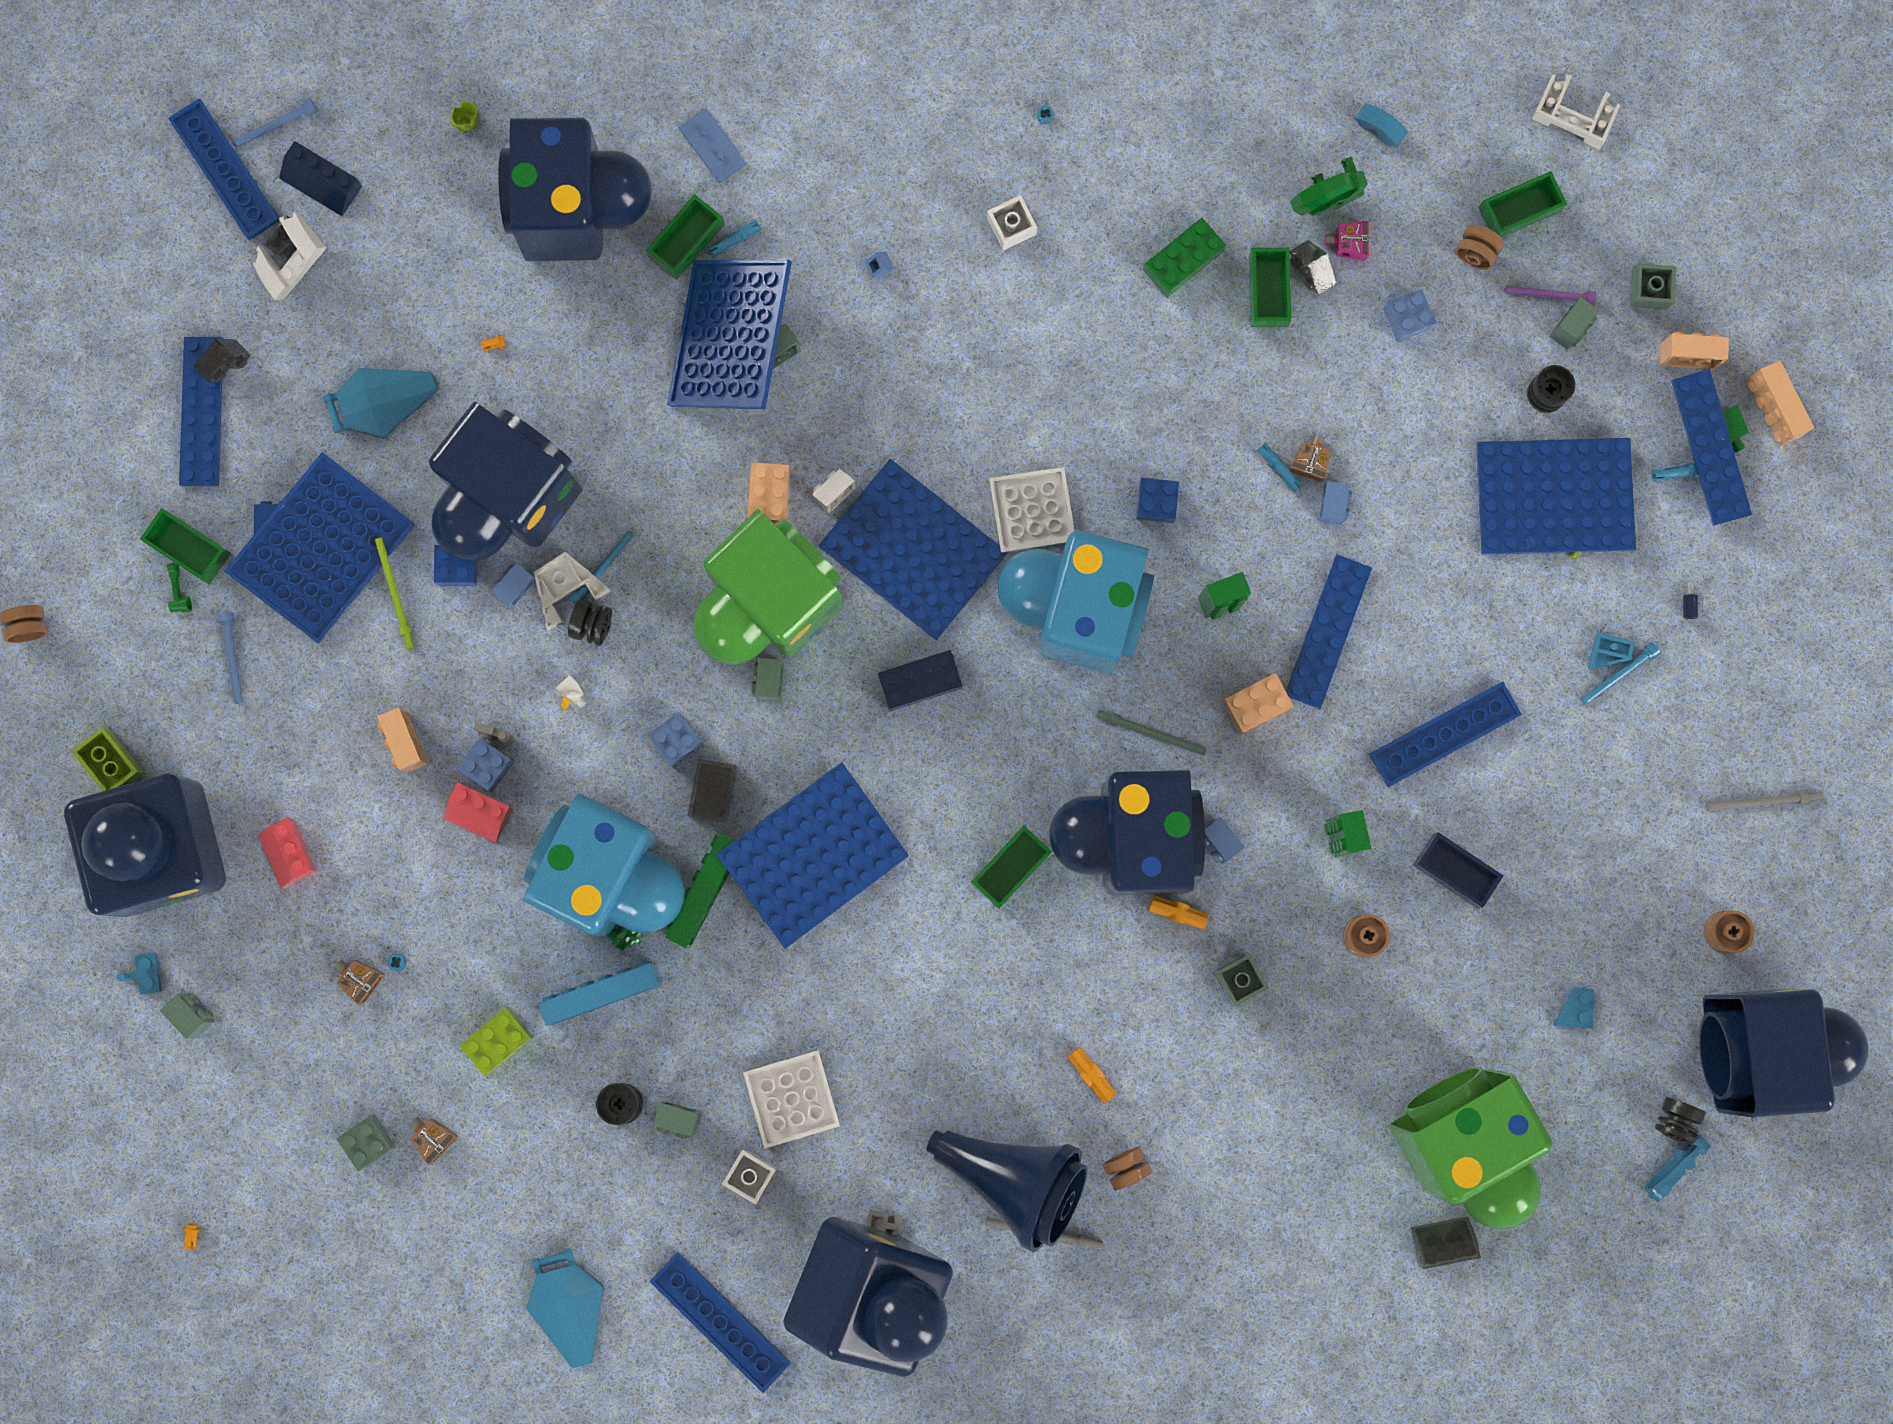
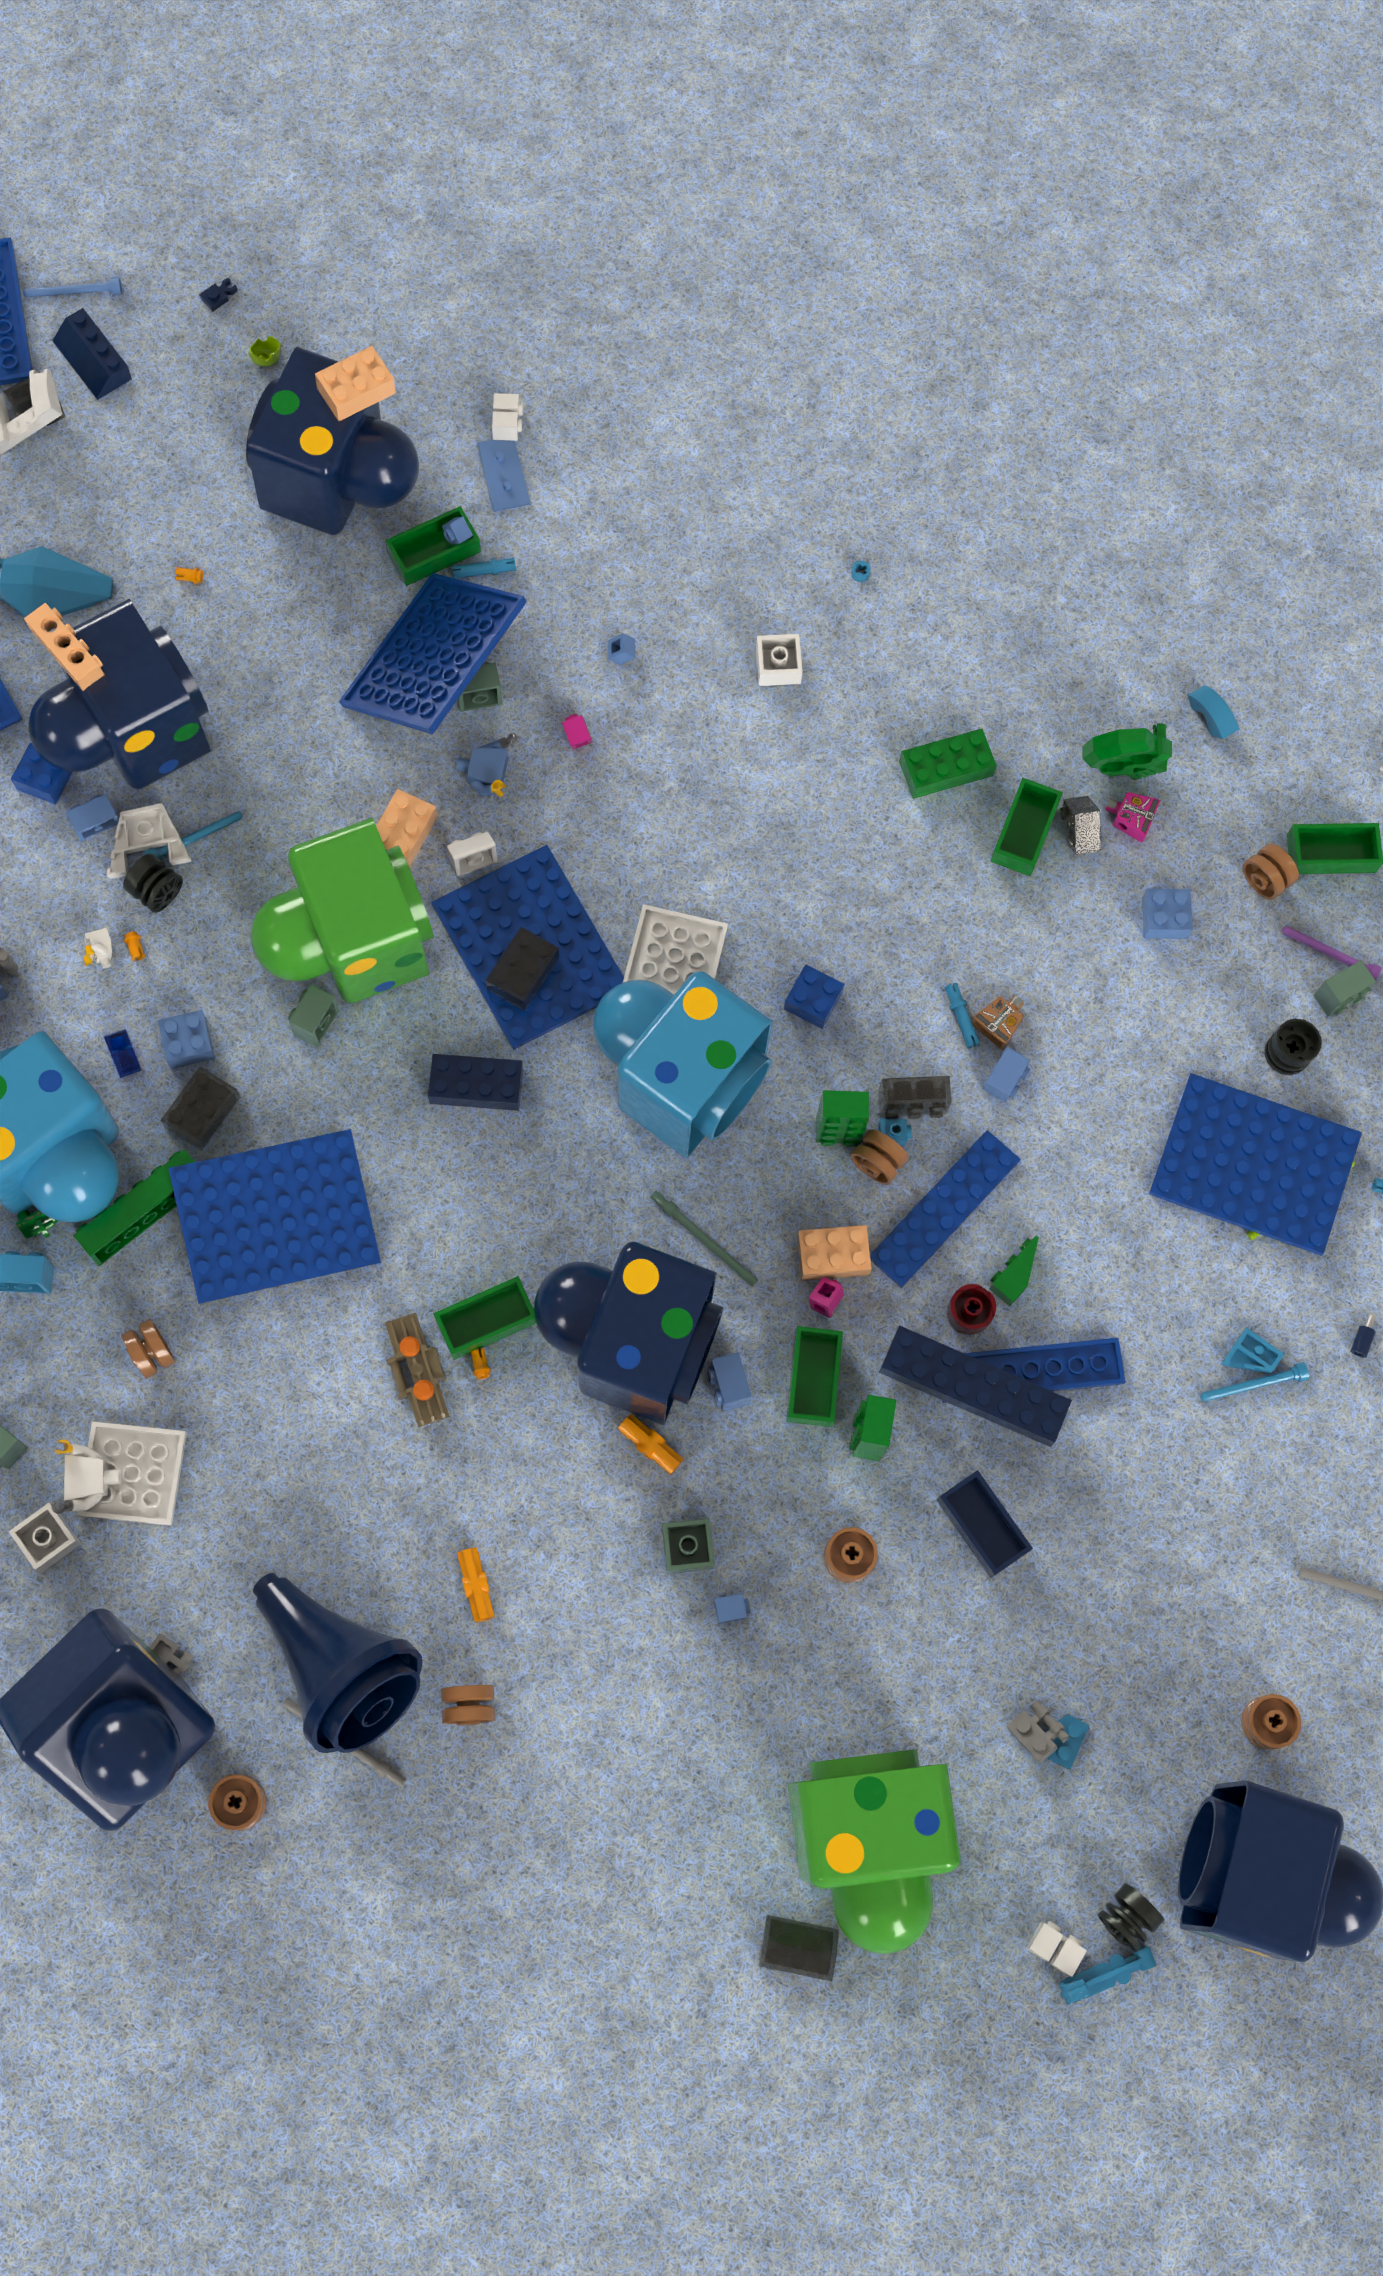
camera: 20 degrees right, 10 degrees down
none -> light nougat brick [24,603,104,691]
none -> white torso [51,1439,121,1514]
none -> clear blue slope [104,1029,142,1078]
none -> medium nougat wheel [121,1319,176,1379]
none -> light orange pin [123,931,146,961]
none -> dark blue plate [199,278,238,312]
none -> medium nougat wheel [208,1774,267,1830]
none -> light nougat brick [315,346,396,421]
none -> dark tan piece [385,1313,450,1428]
none -> medium blue plate [442,516,473,545]
none -> medium blue torso [456,733,517,797]
none -> light orange pin [470,1348,491,1379]
none -> clear smoke brick [486,927,560,1011]
none -> white piece [492,393,523,441]
none -> dark pink brick [562,714,593,750]
none -> medium blue brick [714,1593,751,1624]
none -> green piece [786,1326,843,1427]
none -> dark pink brick [808,1277,844,1318]
none -> medium nougat wheel [850,1129,909,1185]
none -> clear smoke brick [878,1076,952,1119]
none -> dark azure brick [878,1118,912,1146]
none -> dark blue brick [879,1325,1072,1447]
none -> dark red brick [947,1284,996,1335]
none -> green slope [989,1235,1039,1307]
none -> light grey plate [1007,1700,1070,1764]
none -> white piece [1026,1921,1087,1977]

